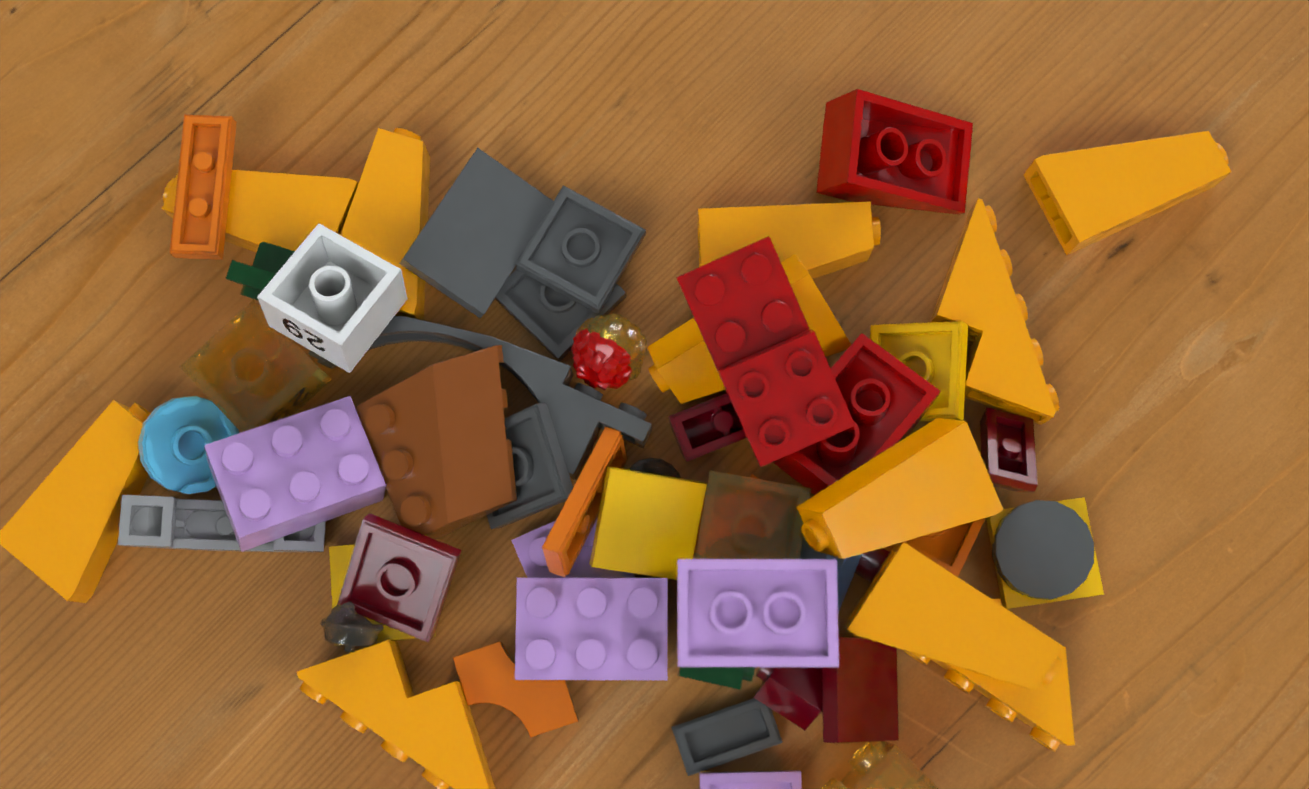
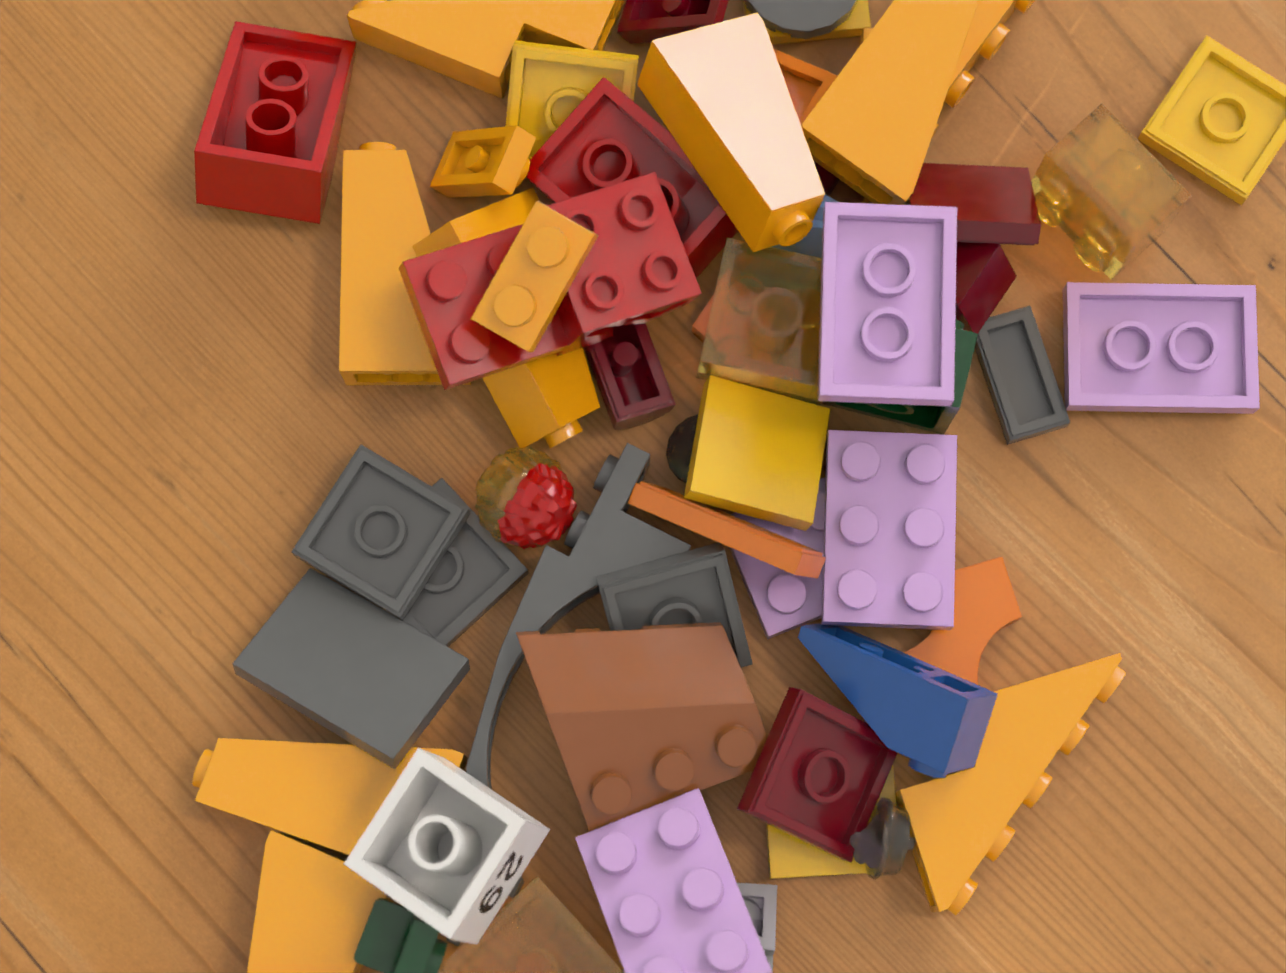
camera: 90 degrees left, 0 degrees up
none -> light orange plate [430,125,536,198]
none -> light orange plate [471,201,599,352]
none -> blue slope [798,623,998,778]

